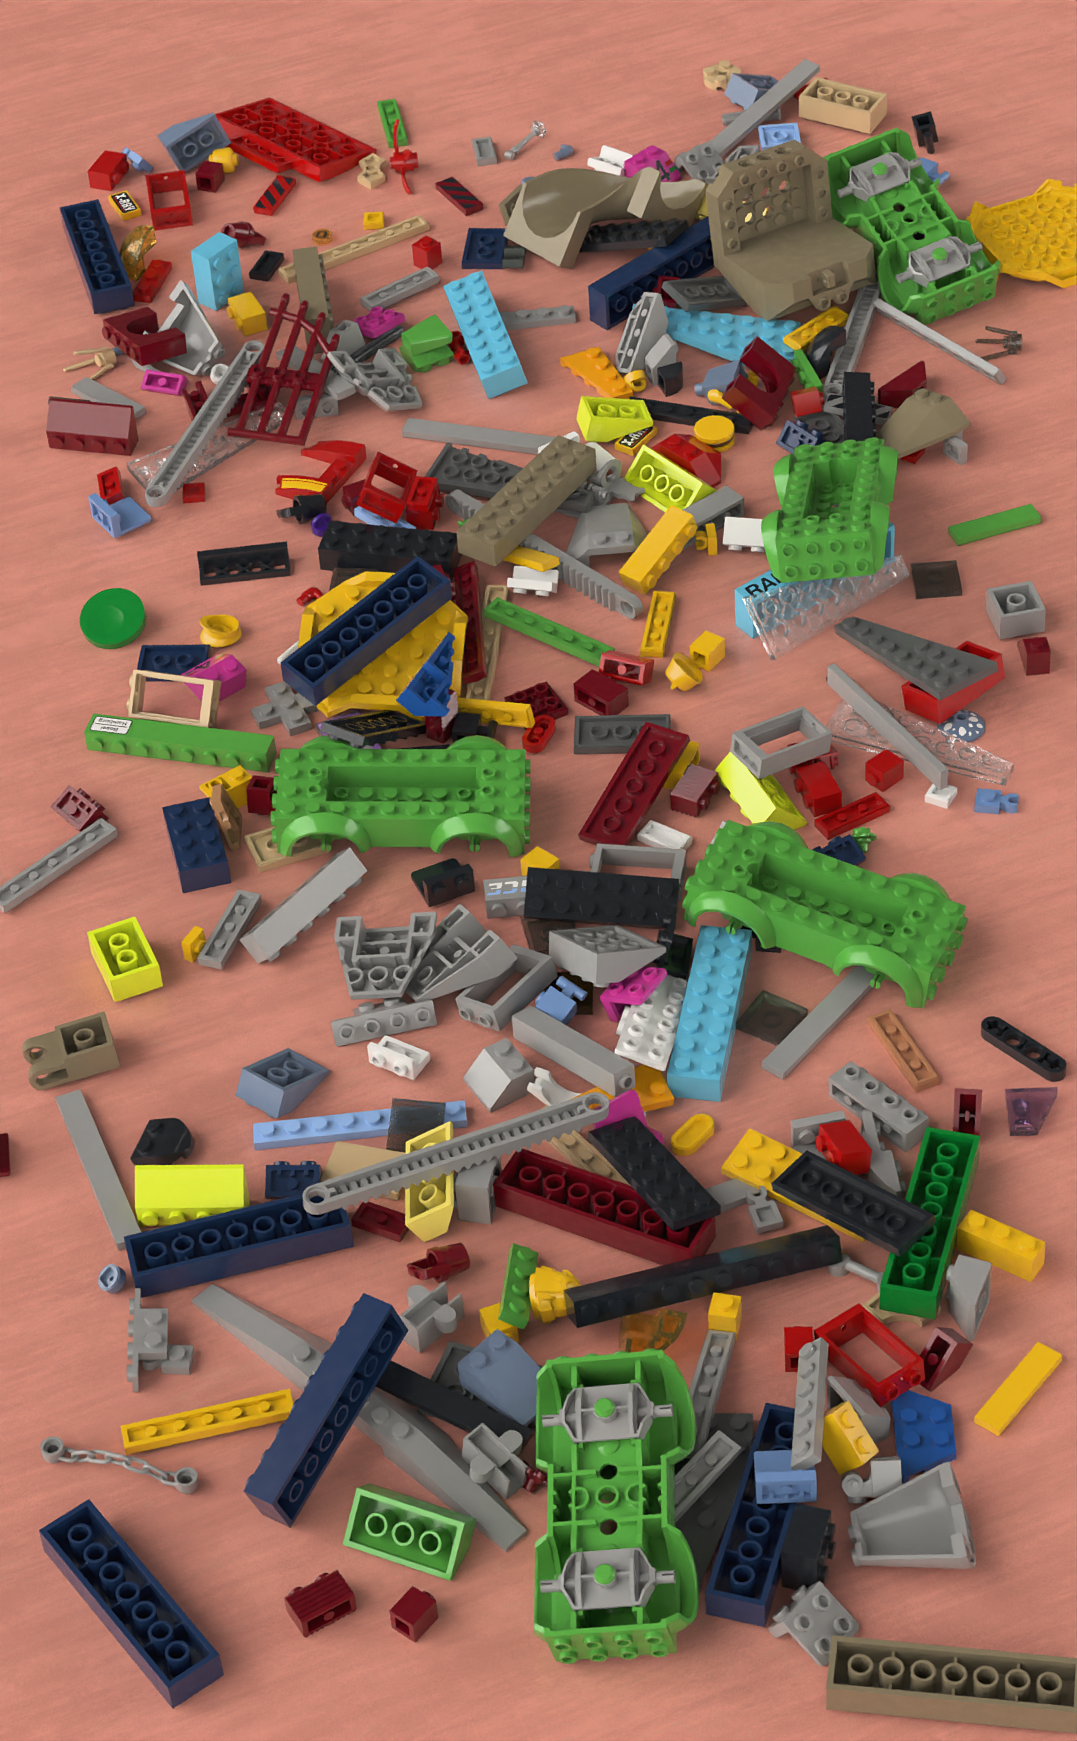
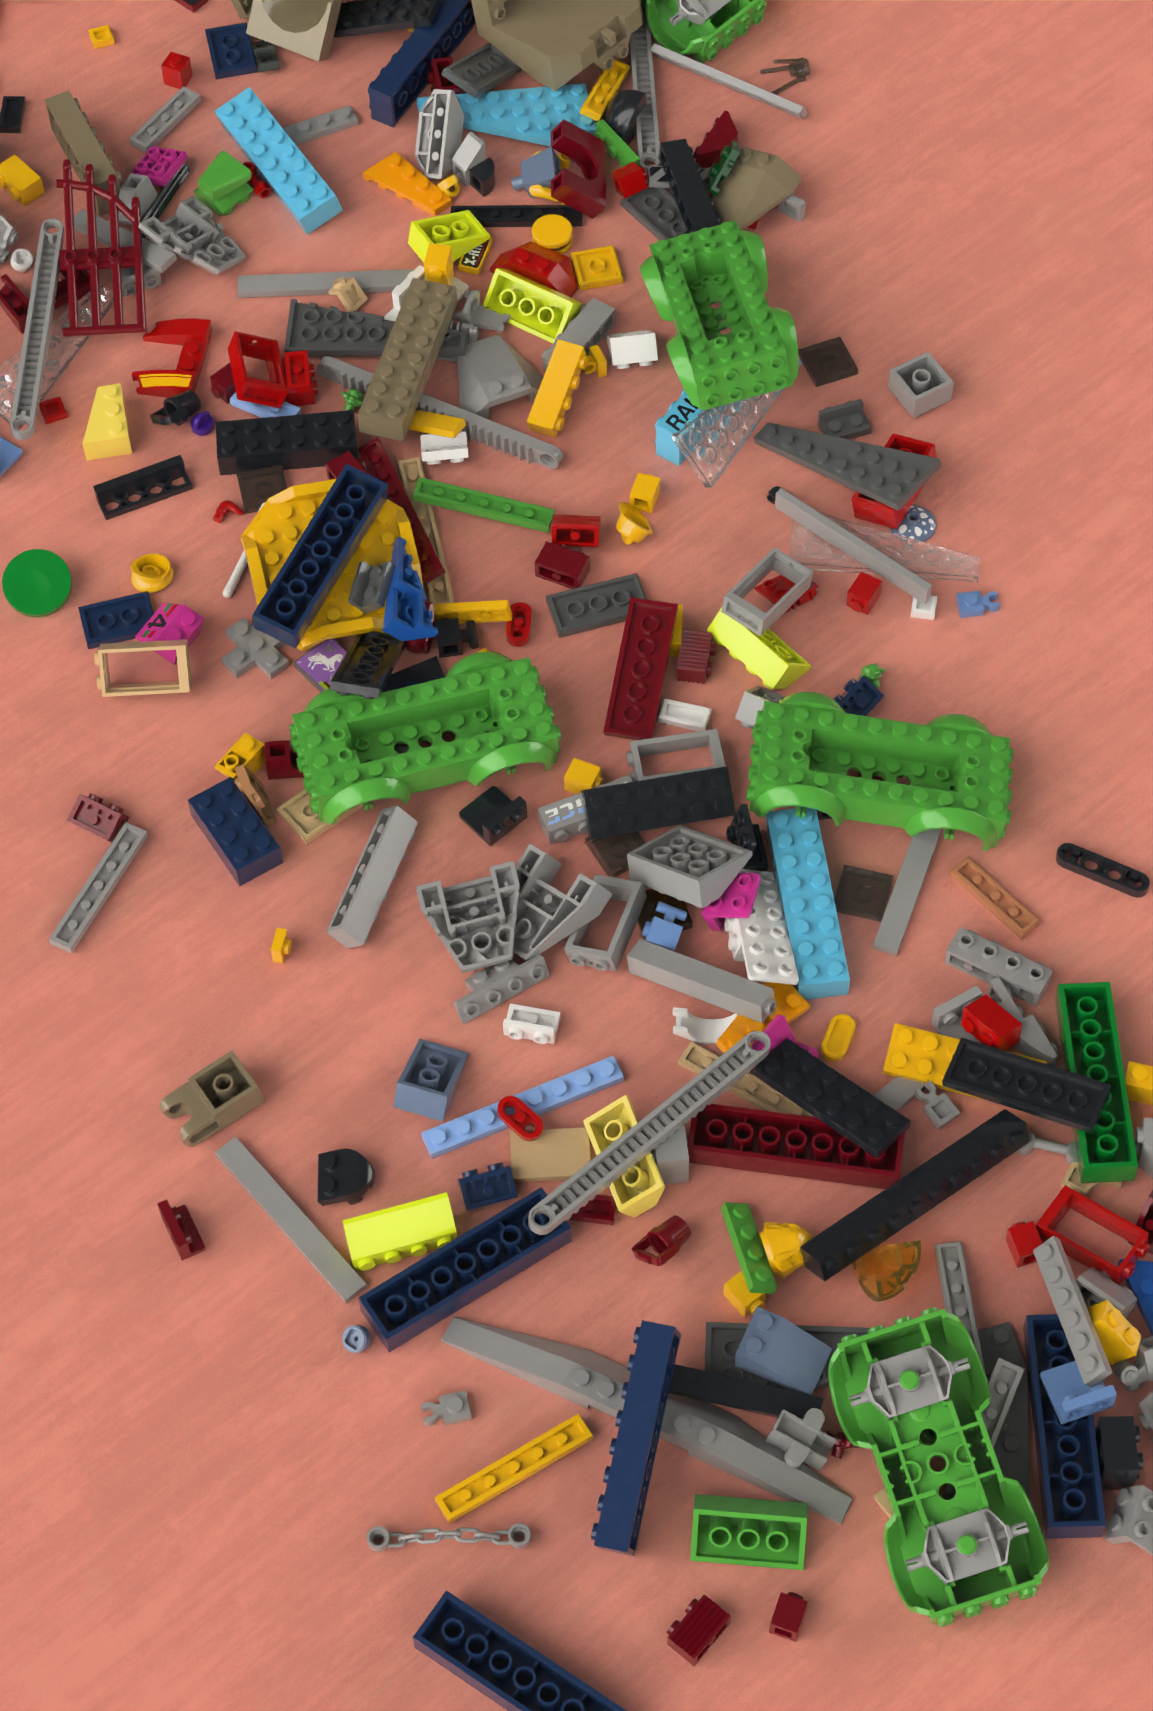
camera: 20 degrees left, 15 degrees up
bright green brick [84,713,277,772] -> none
neon yellow brick [87,916,163,1002] -> none
light grey bracket [127,1288,168,1392] -> none
light grey plate [197,889,262,970] -> none
tan tile [278,215,430,284] -> none
clear yellow tile [312,228,333,246] -> none
clear smoke tile [386,1098,446,1153] -> none
light grey piece [400,1282,464,1353] -> none
light grey slope [463,1037,535,1113] -> none
dark red tile [504,681,568,730] -> none
yellow tile [640,591,676,658] -> none
yellow brick [708,1292,742,1340] -> none
dark blue bracket [776,419,830,454] -> none
red brick [794,761,842,817] -> none
red tile [814,792,890,840] -> none
bright green tile [948,504,1041,546] -> none
dark red slope [953,1088,982,1136] -> none
wing [1005,1087,1058,1136] -> none
dark red slope [1018,637,1051,676] -> none
none -> light yellow wedge [82,383,132,461]
none -> tan bracket [328,277,368,312]
none -> dark grey bracket [348,561,395,614]
none -> yellow brick [424,244,454,286]
none -> red plate [497,1096,543,1141]
none -> yellow tile [570,245,623,291]
none -> dark green wing [708,140,740,196]
none -> dark grey bracket [818,399,871,440]

